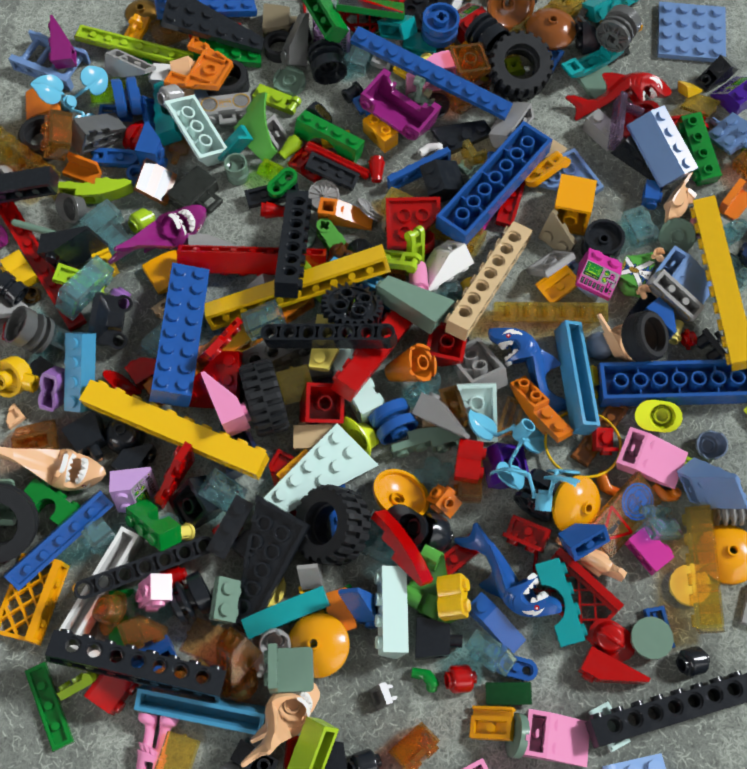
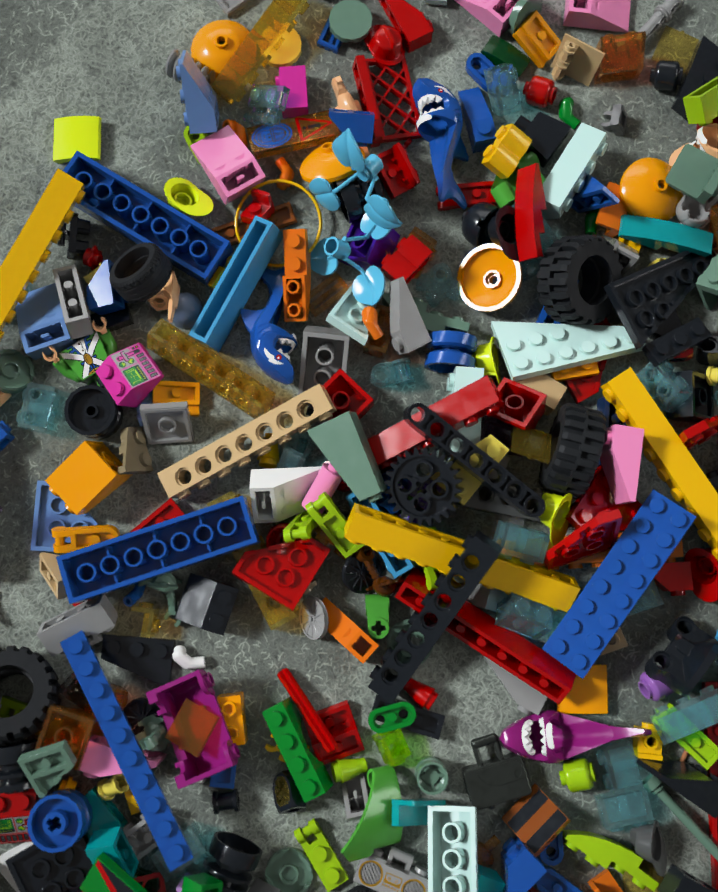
camera: 150 degrees left, 15 degrees up
black plate [304,151,360,191] -> none
light grey wheel [308,180,340,209] -> none
red cone [368,155,385,183] -> none
orange cone [385,343,437,382] -> none
blue plate [387,147,451,192] -> none
orange brick [426,484,463,519] -> none
teal arch [535,558,588,648] -> none
sand blue hair [695,430,728,460] -> none
none -> sand green wing [17,740,77,799]
none -> clear orange piece [165,698,220,757]
none -> orange arm [362,306,384,340]
none -> clear light blue brick [495,593,553,640]
none -> neon yellow piece [539,493,572,545]
none -> tan hinge [550,33,605,87]

